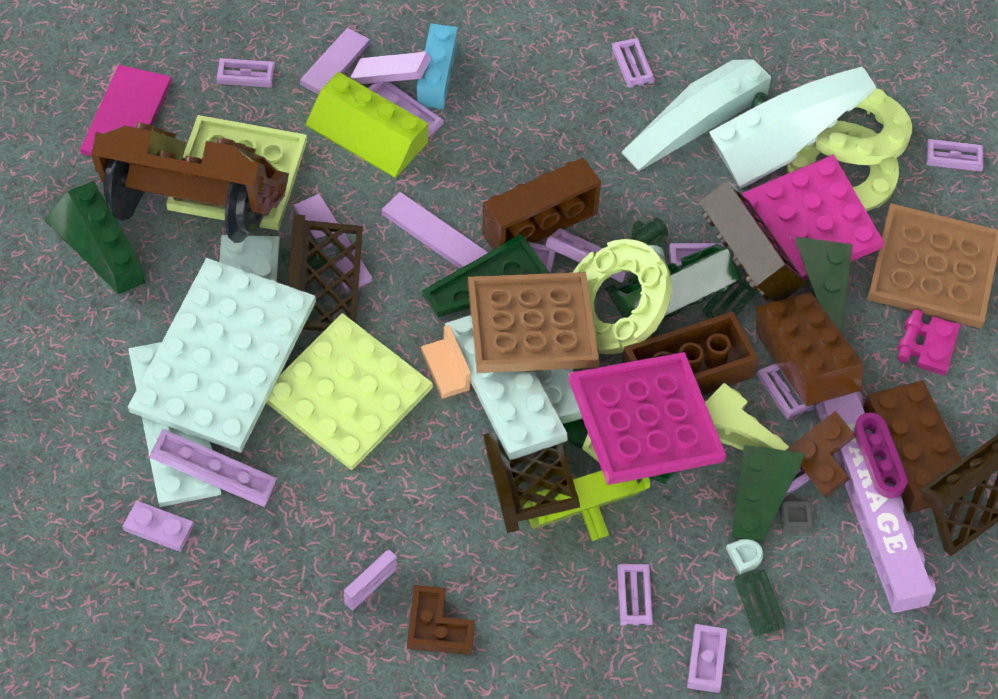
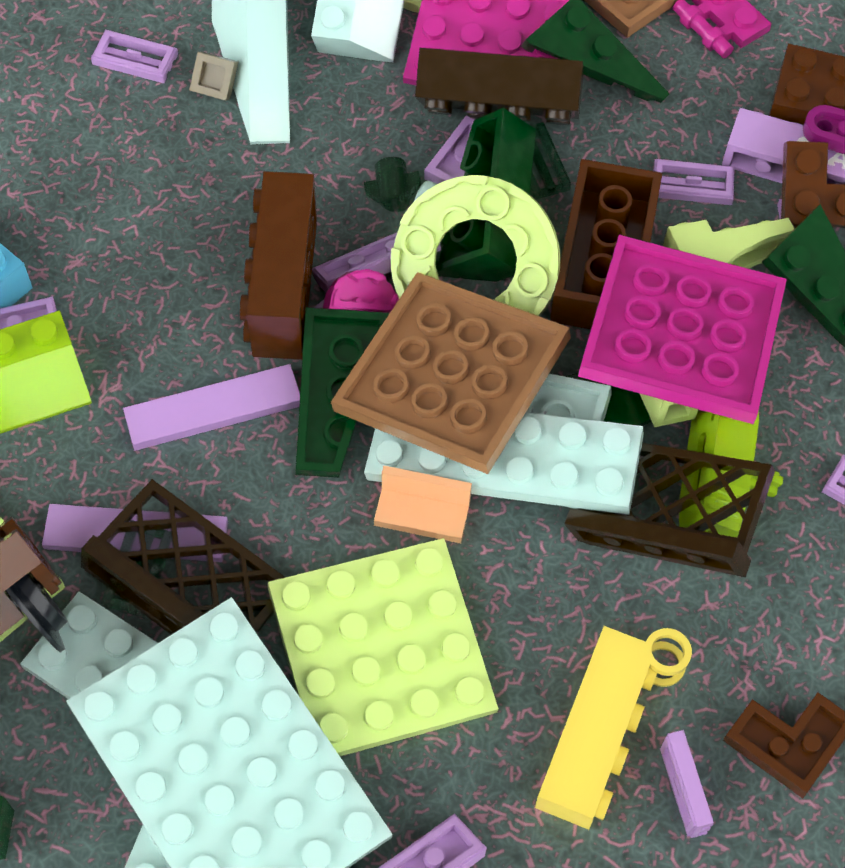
camera: 55 degrees left, 5 degrees up
reddish brown brick [756,292,863,406] -> none
none -> plate [189,51,239,101]
none -> dark pink plate [323,269,399,313]
none -> light yellow hinge [535,626,692,830]

